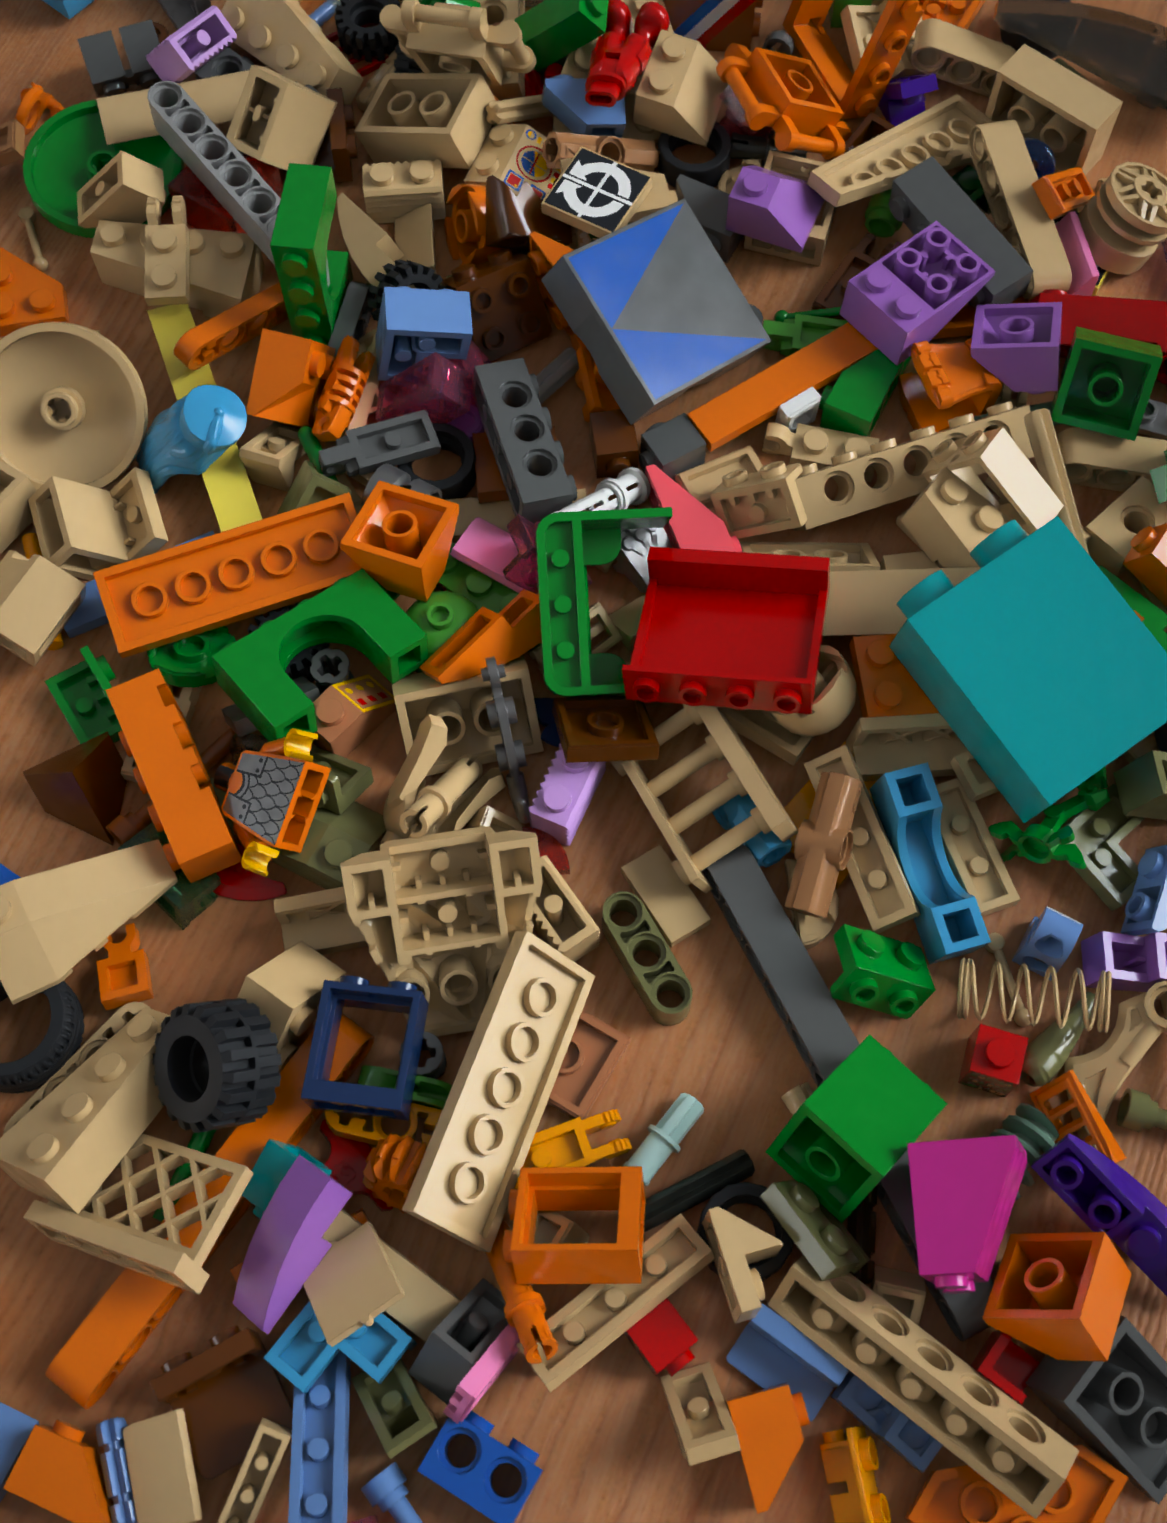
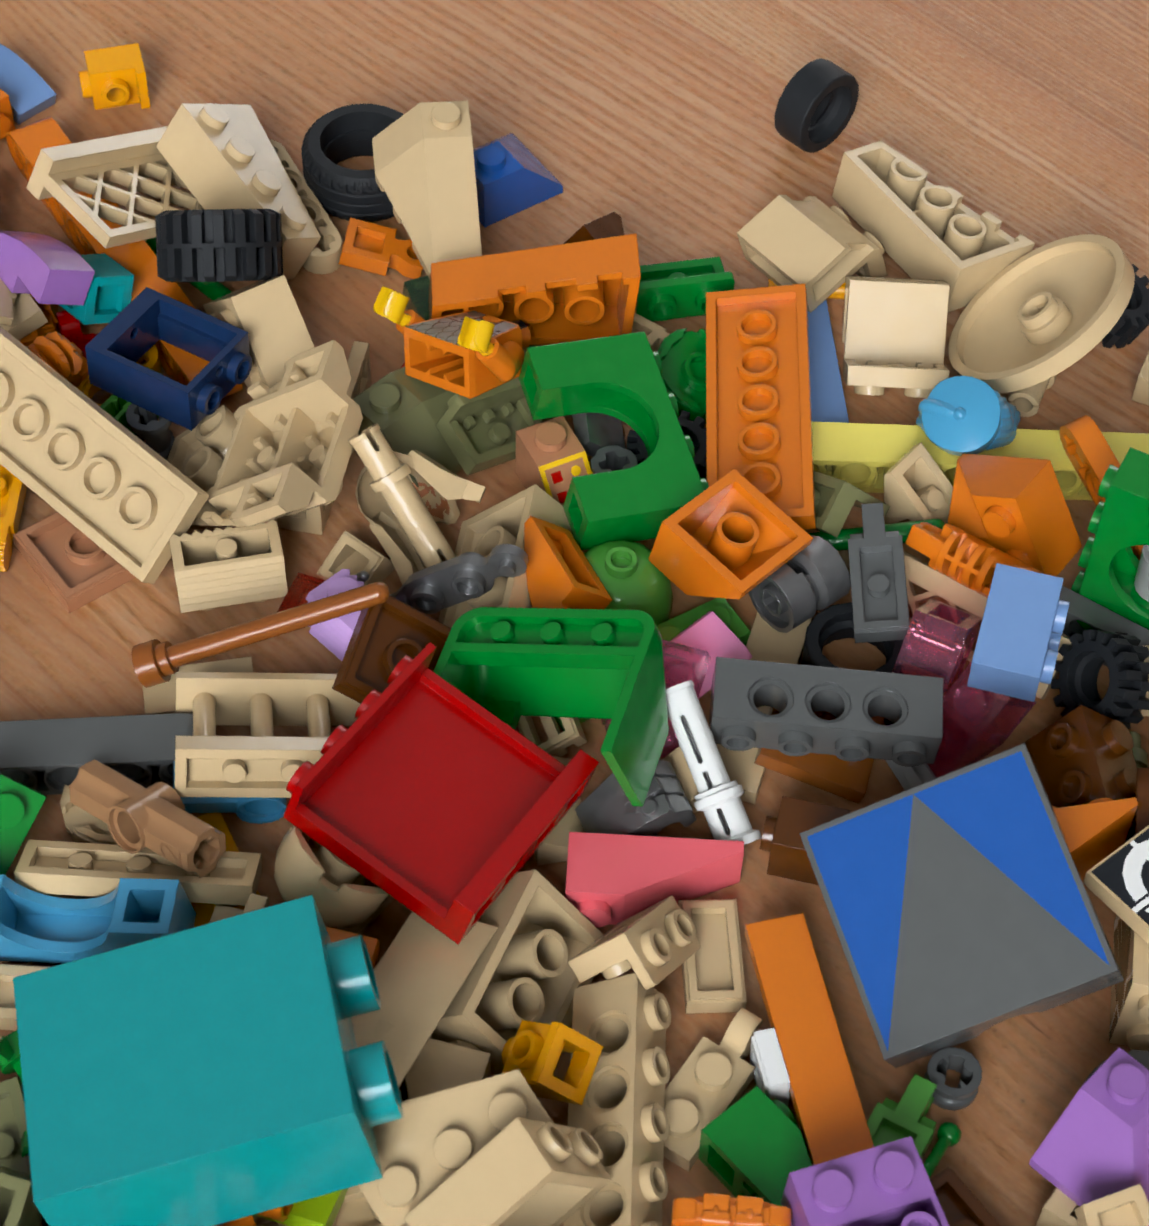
camera: 110 degrees right, 15 degrees down
olive beam [602,891,693,1026] -> none
dark grey brick [639,413,707,481] -> none
none -> dark orange piece [131,582,390,688]
none -> light orange brick [502,1020,603,1105]

